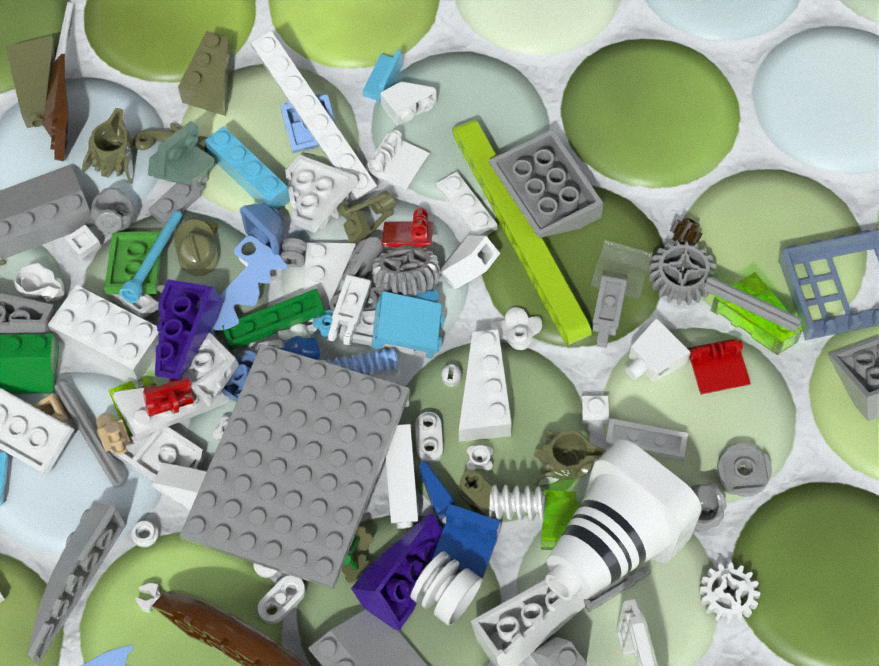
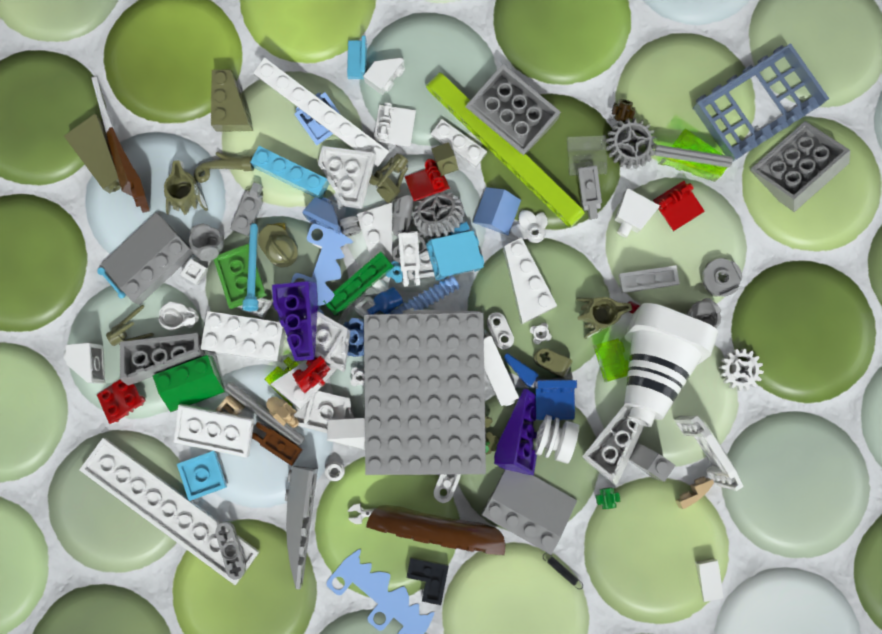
camera: 20 degrees left, 20 degrees up
sand green piece [148,121,215,185] -> none
white slope [440,235,500,289] -> none
white hinge [441,364,462,387] -> none
white piece [489,485,546,521] -> none
white plate [582,396,609,424] -> none
none -> reddish brown hinge [252,421,304,466]
none -> olive brick [431,142,459,176]
none -> medium blue slope [473,187,521,236]

